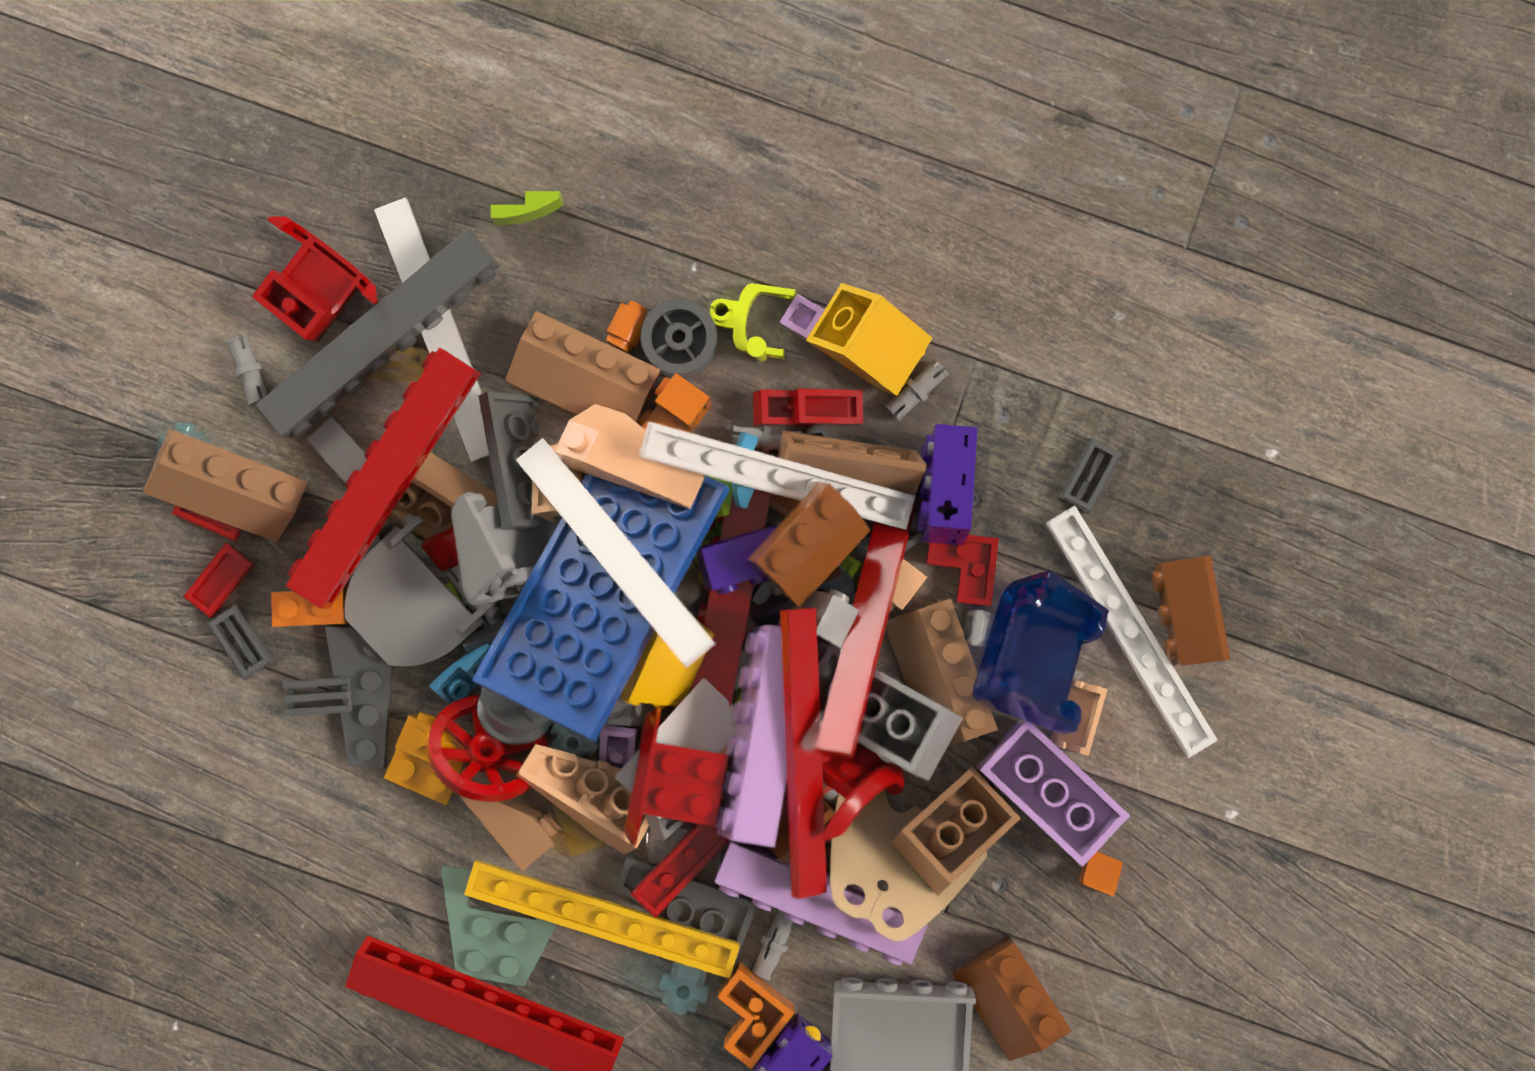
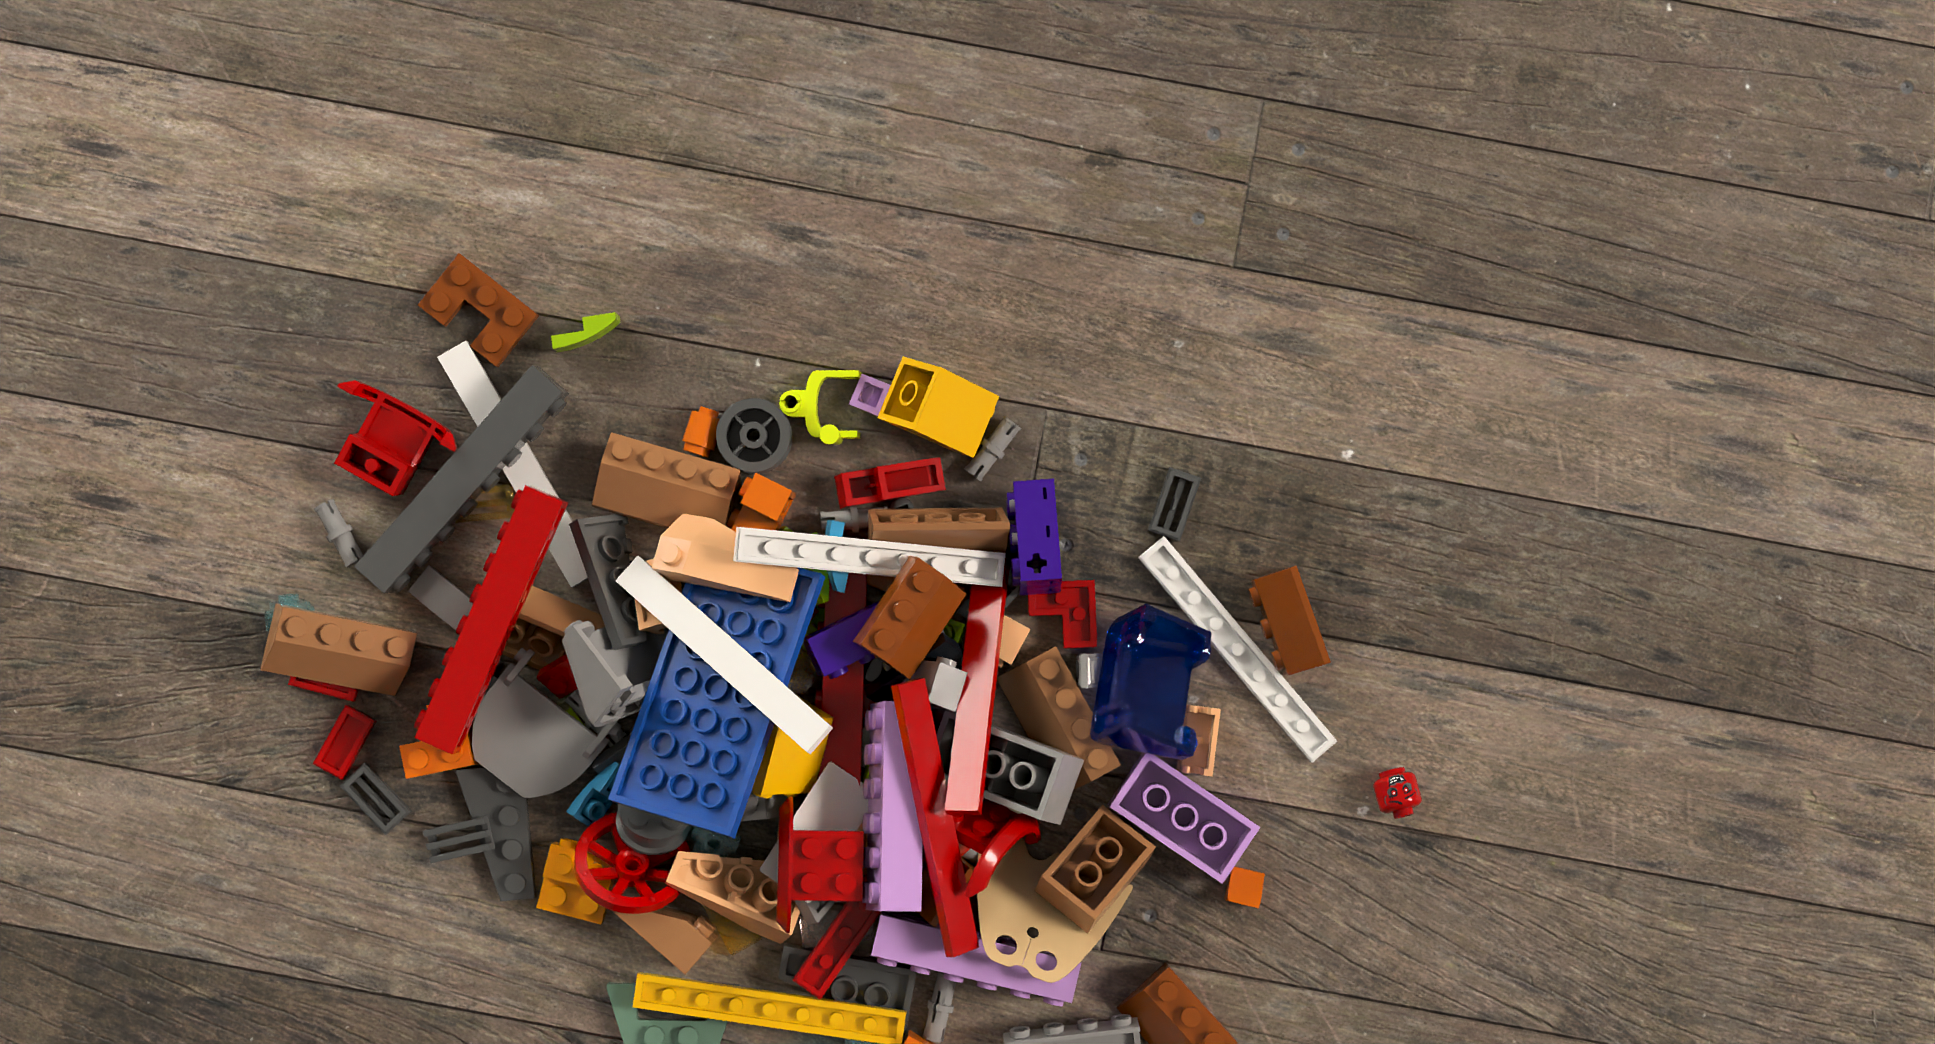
camera: 10 degrees left, 0 degrees up
lavender slope [599,725,639,768] -> none
none -> dark orange plate [418,253,539,367]
none -> red head [1373,767,1422,819]

